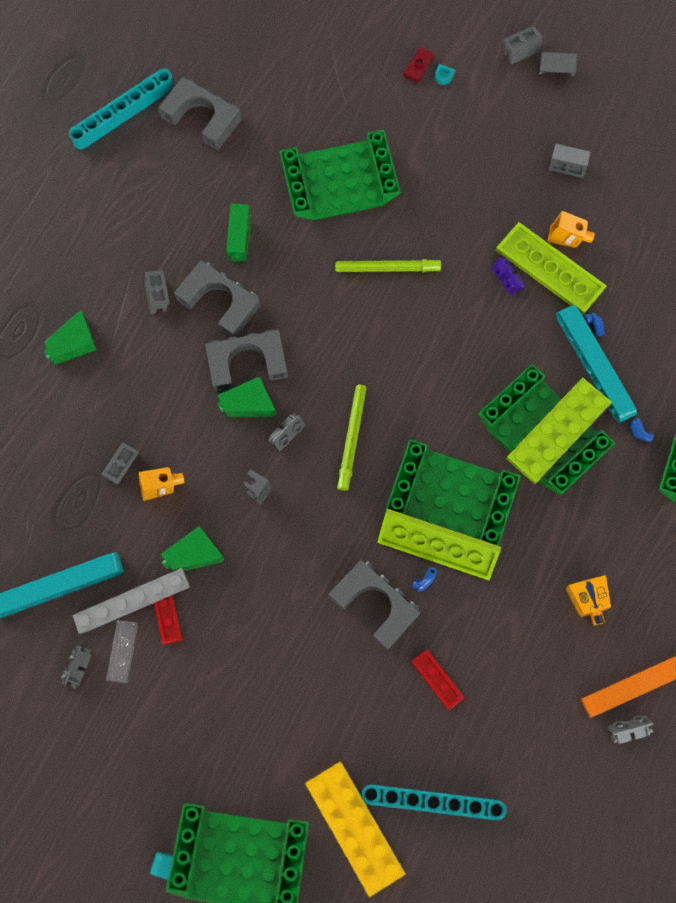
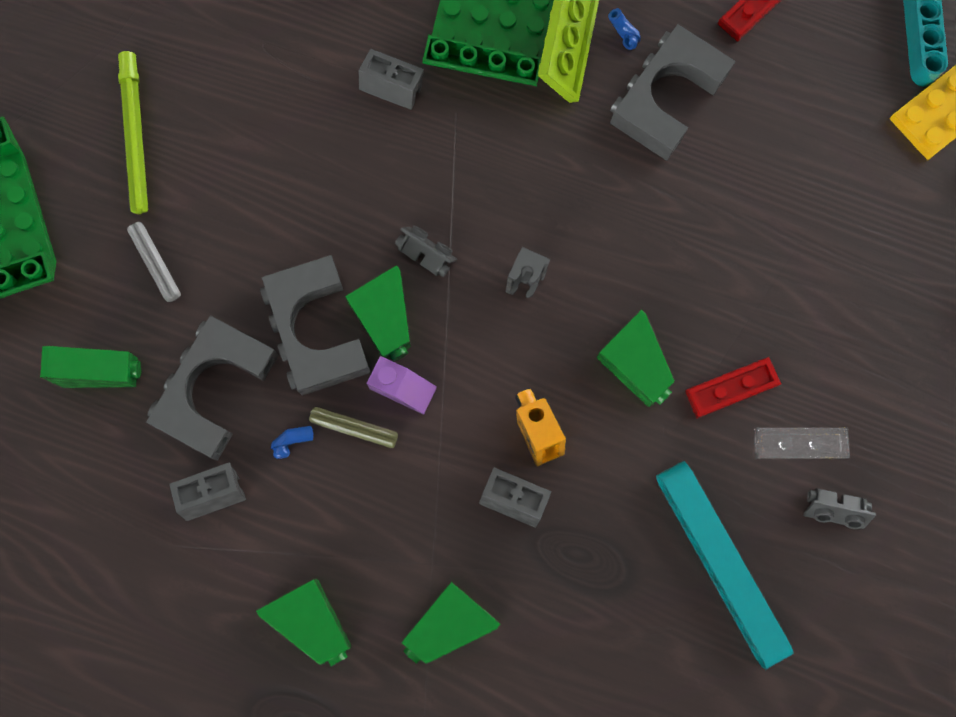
camera: 105 degrees left, 5 degrees up
light grey plate [73,568,190,634] -> none
lime axle [337,385,367,491] -> none
none -> light grey axle [127,222,181,302]
none -> blue arm [271,426,314,459]
none -> olive axle [309,407,398,448]
none -> dark grey hinge [359,49,424,110]
none -> medium lavender slope [367,356,437,415]
none -> green slope [401,582,500,664]

